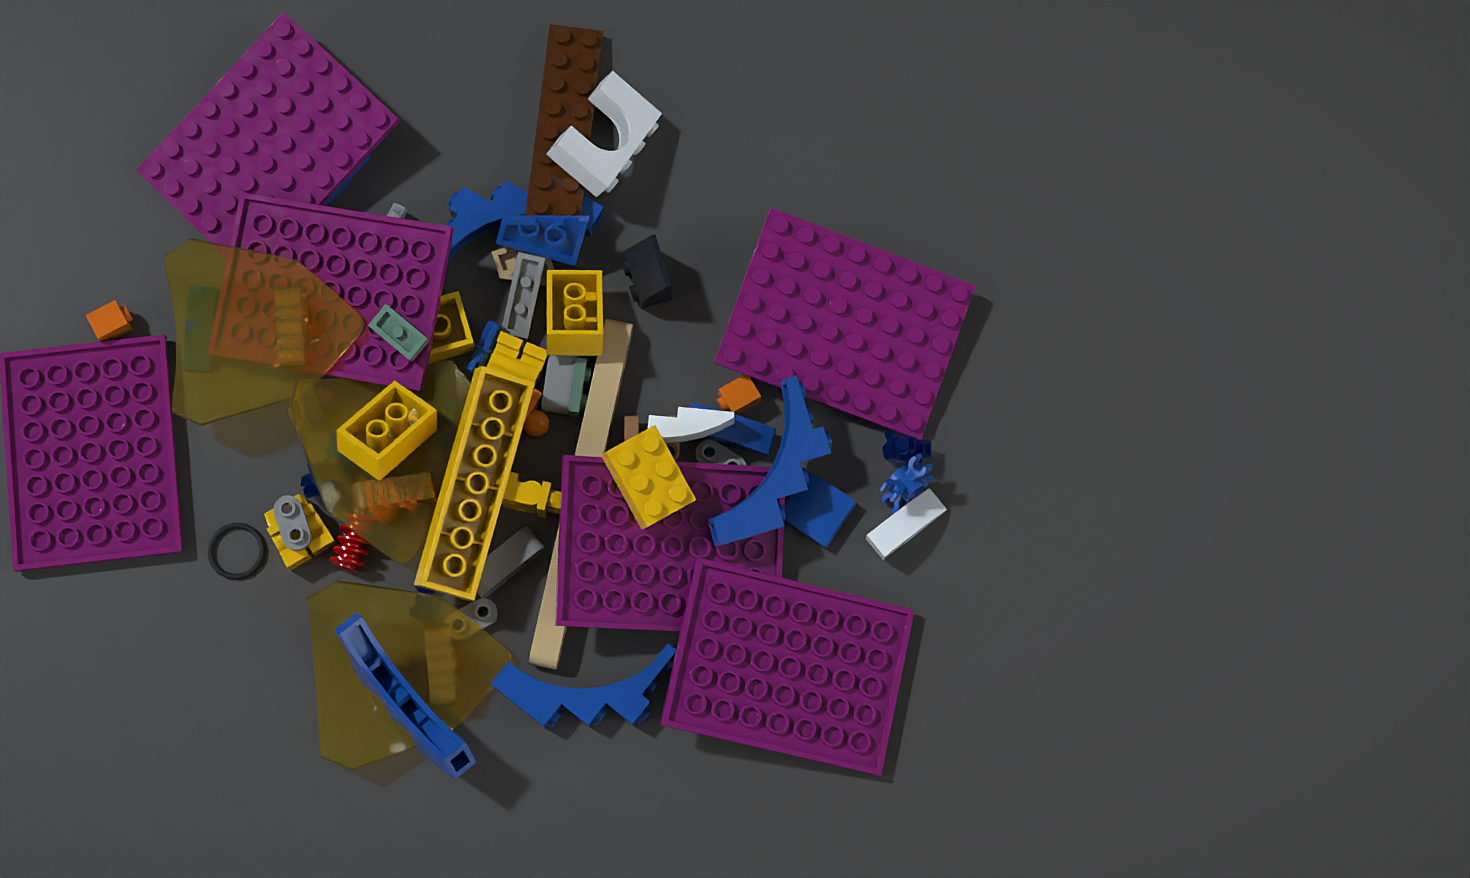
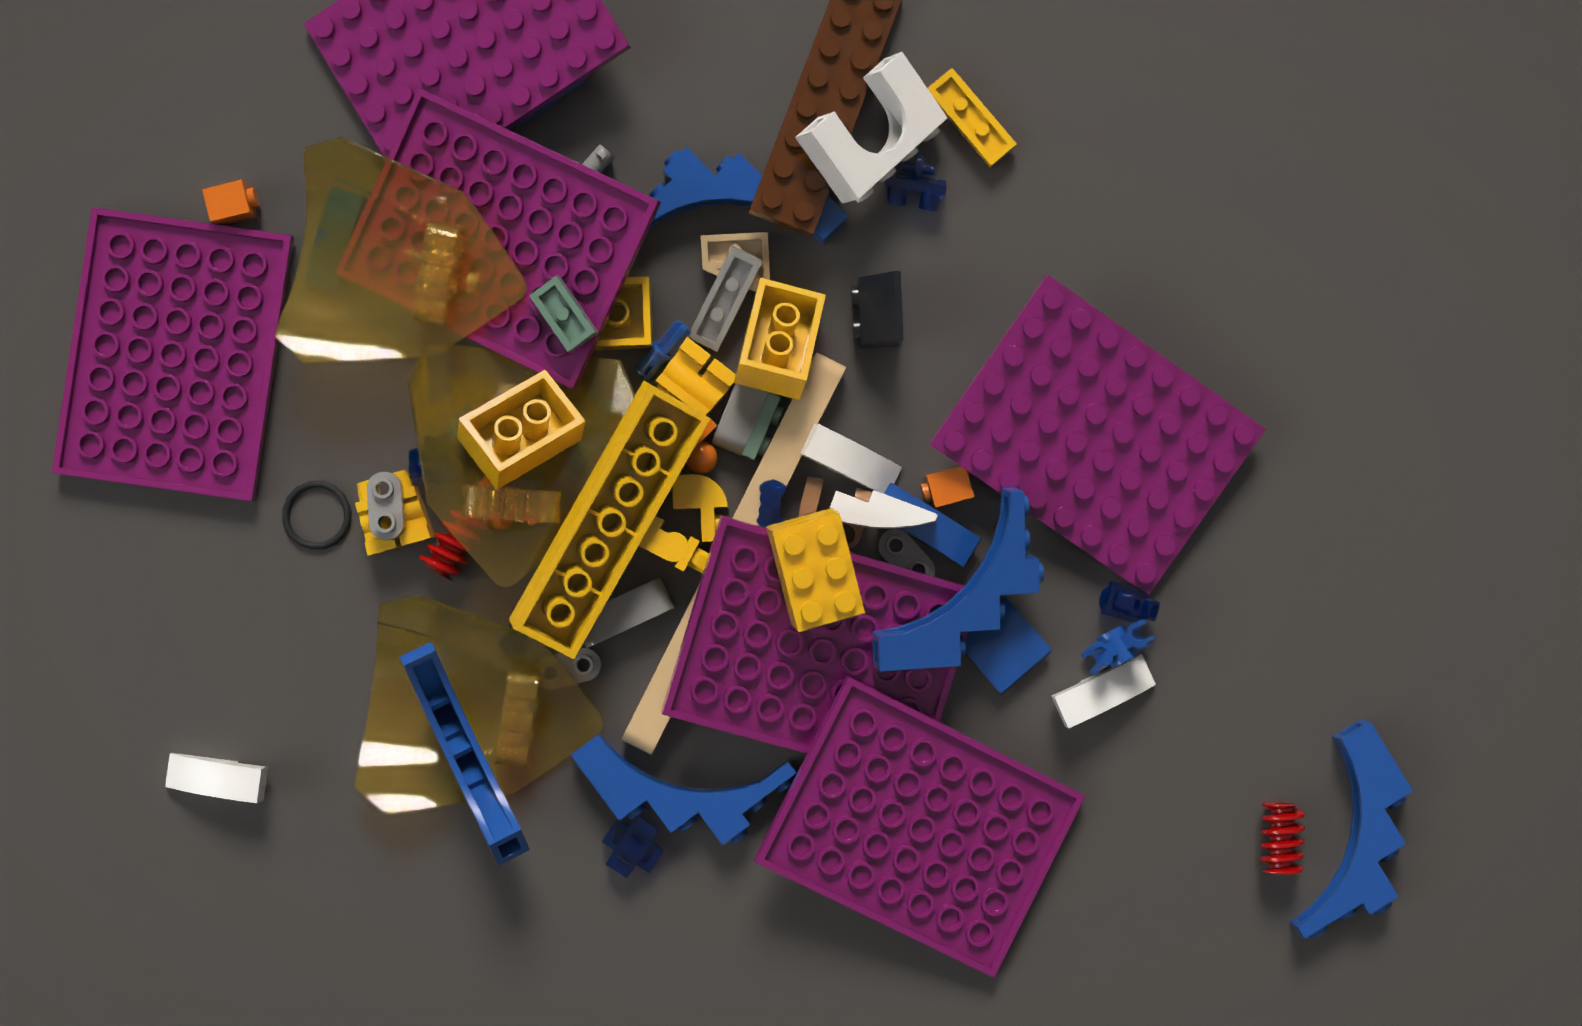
camera: 15 degrees right, 10 degrees up
blue wing [496,215,590,266] -> none
none -> white slope [165,753,268,803]
none -> clear blue piece [602,815,664,878]
none -> yellow brick [672,474,728,542]
none -> clear blue piece [756,479,787,528]
none -> white slope [800,424,902,494]
none -> clear blue hips [885,153,947,211]
none -> yellow plate [927,68,1017,168]
none -> red piece [1260,802,1305,875]
none -> blue arch [1290,719,1413,939]

